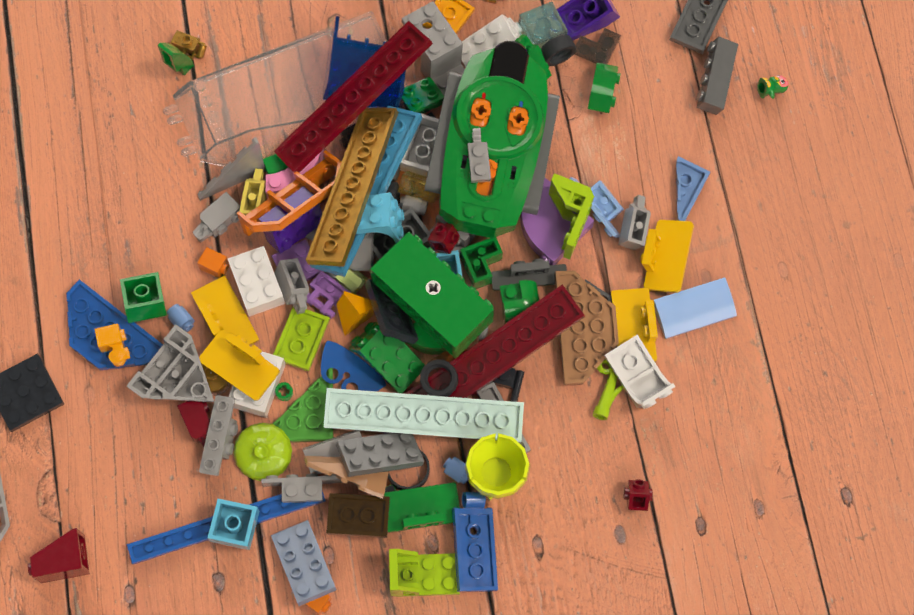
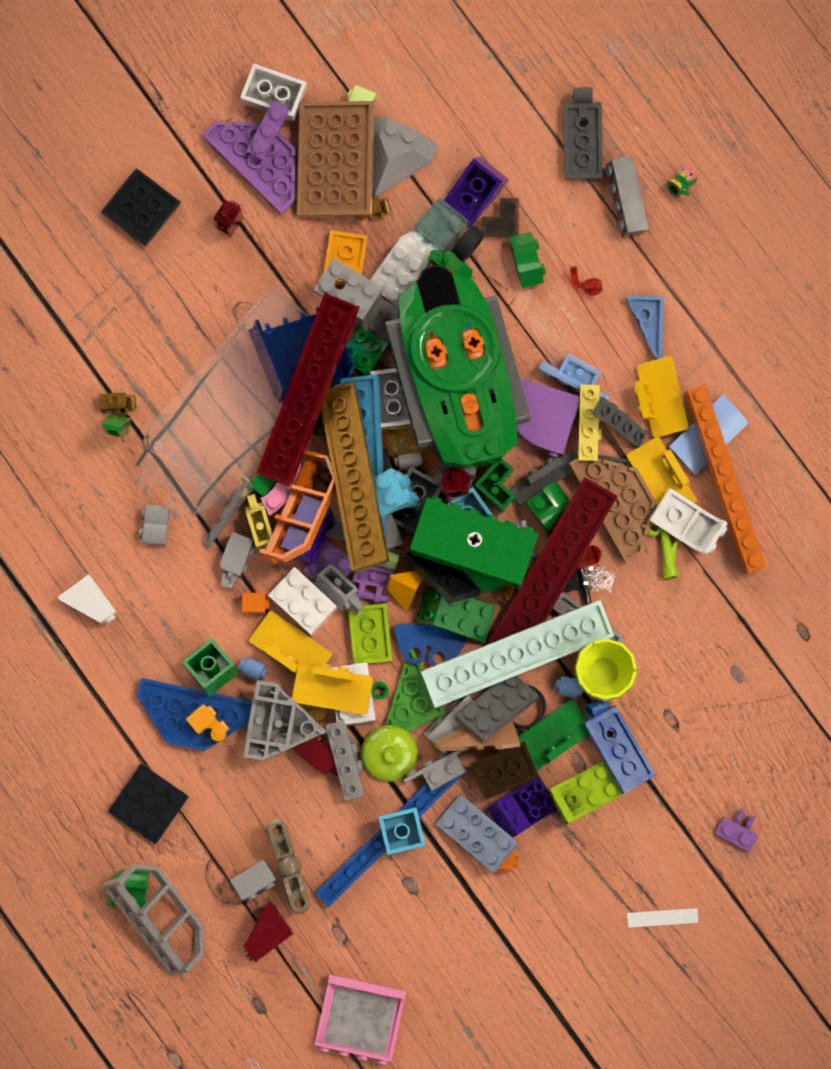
camera: 25 degrees left, 10 degrees up
black tyre [420,359,458,397] -> none
light grey plate [467,128,491,183] -> none
lime bracket [549,173,594,260] -> none
light grey hinge [618,195,651,250] -> none
dark red brick [623,479,653,511] -> none
none -> white slope [58,574,118,624]
none -> light grey brick [139,504,171,546]
none -> light grey brick [230,859,277,902]
none -> dark tan piece [268,819,310,913]
none -> dark purple slope [487,776,558,838]
none -> clear red plate [570,266,603,296]
none -> clear red plate [577,545,602,570]
none -> light yellow bracket [578,385,602,461]
none -> clear brick [583,564,617,593]
none -> dark grey bracket [592,397,647,448]
none -> orange brick [684,384,766,574]

